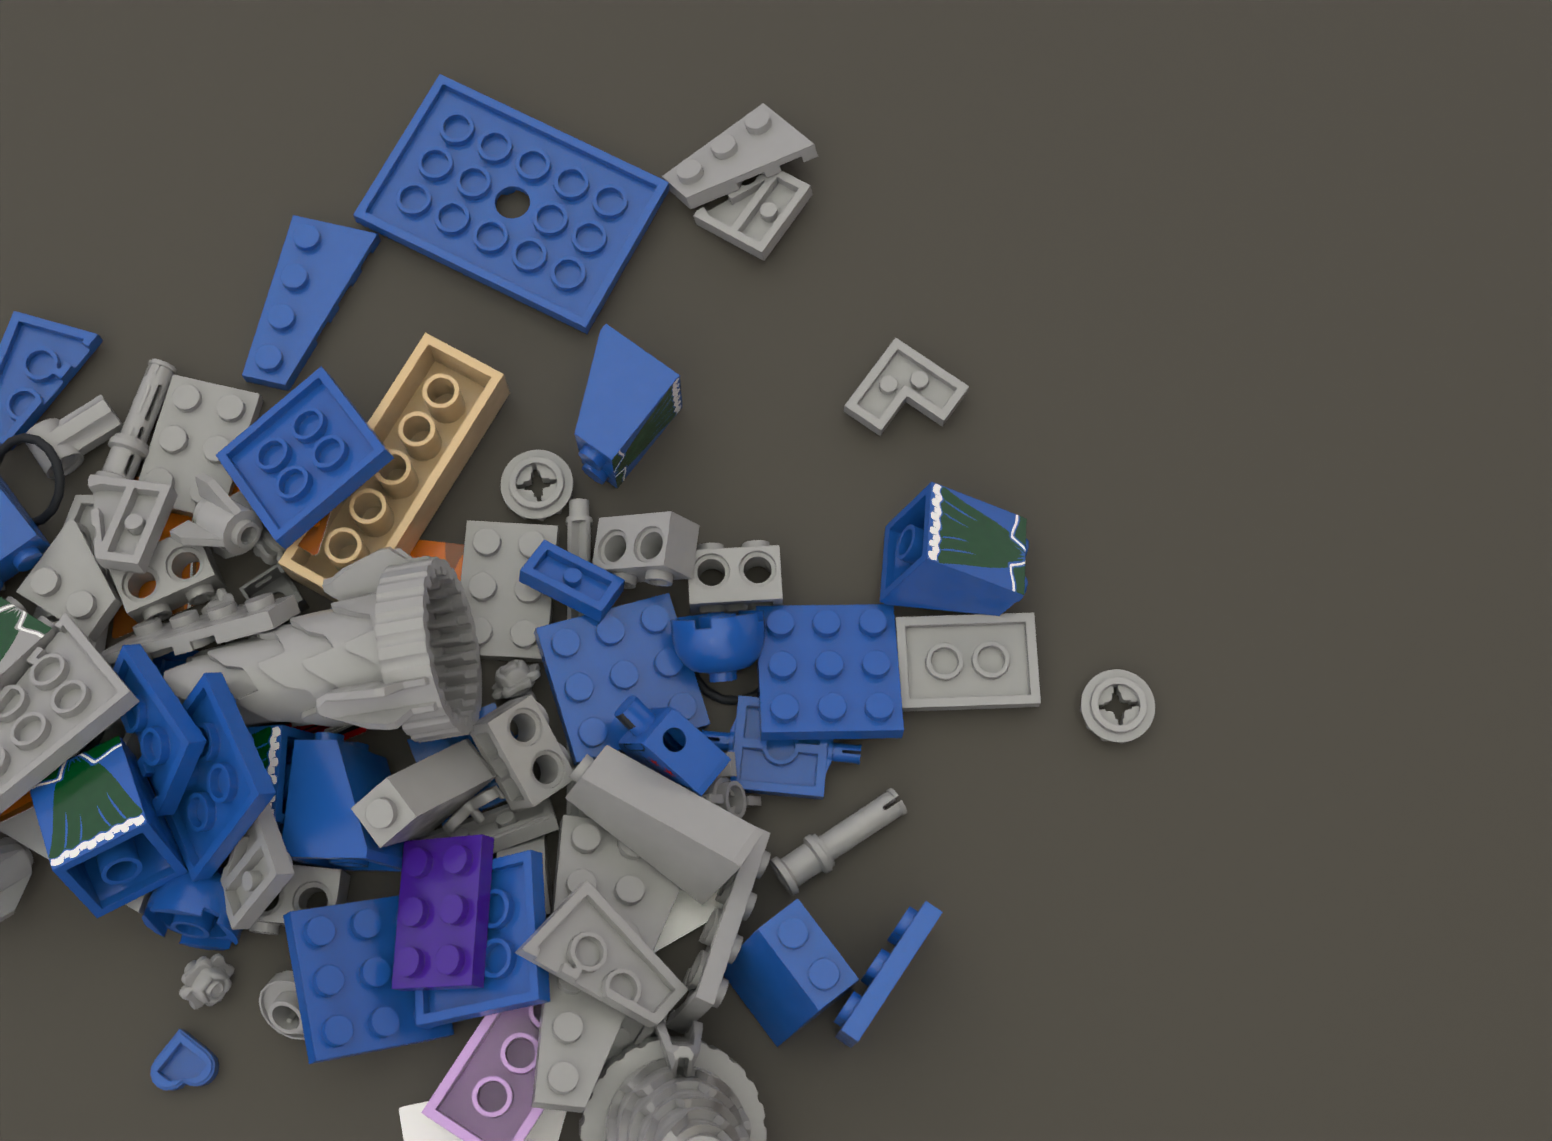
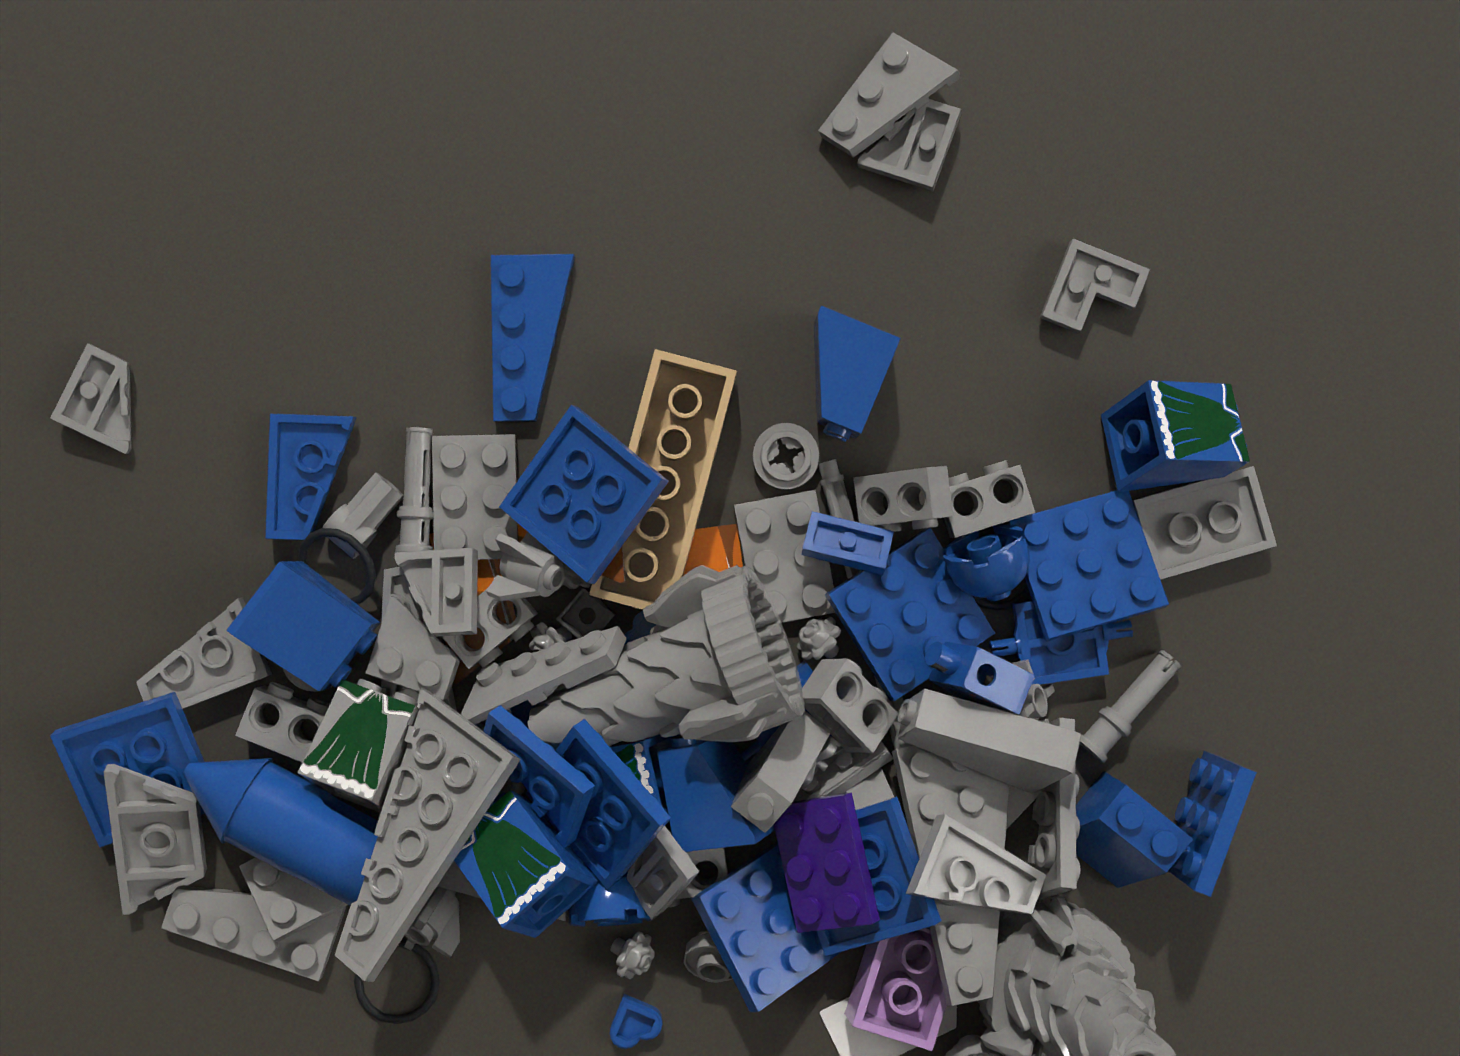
camera: 15 degrees left, 15 degrees up
blue plate [353,74,670,334] -> none
light grey gear [1080,669,1155,744] -> none

